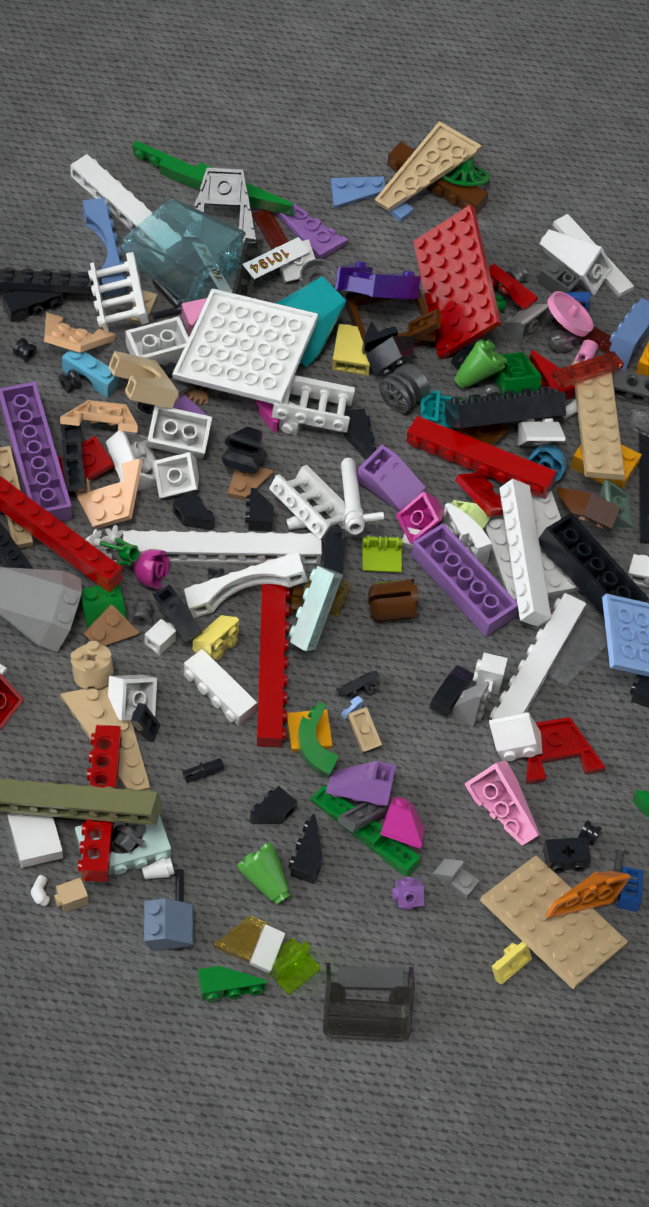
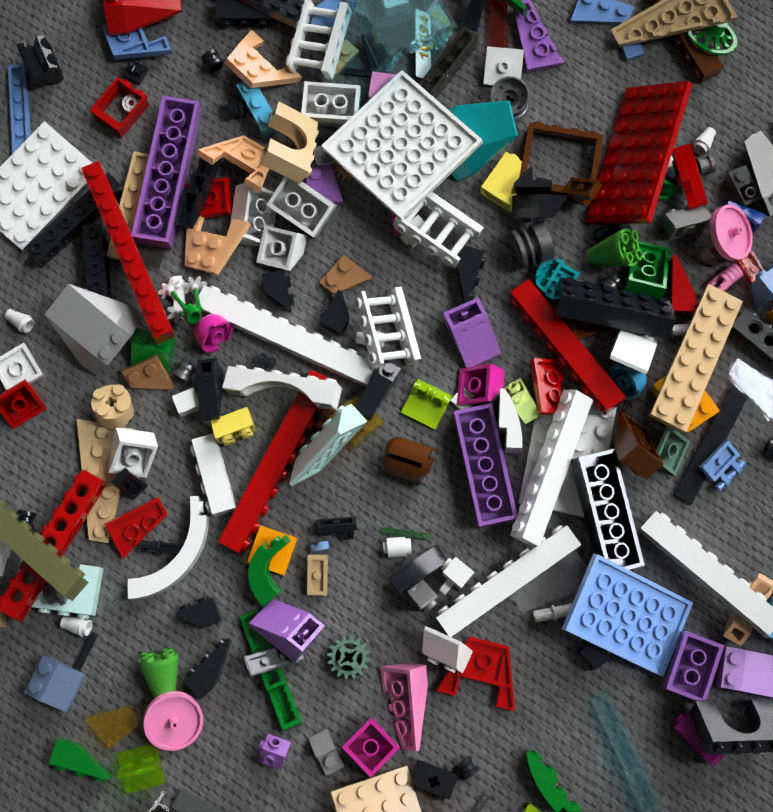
camera: 35 degrees right, 20 degrees up
black piece [221,427,268,474] -> none
white sticker [242,237,310,279] -> none
white tile [249,925,285,973] -> none
dark purple wedge [335,261,421,299] -> none
white cylinder [341,458,384,535] -> none
dark pink slope [381,797,425,849] -> none
clear red tile [552,351,624,388] -> none
none -> red wing [105,496,167,559]
none -> white arch [128,496,209,600]
none -> bright pink piece [143,691,203,751]
none -> sand green gear [327,635,371,679]
none -> dark pink slope [342,717,400,778]
none -> green piece [375,527,433,540]
none -> white brick [383,537,412,558]
none -> white axle [533,603,572,622]
none -> white cone [692,127,716,155]

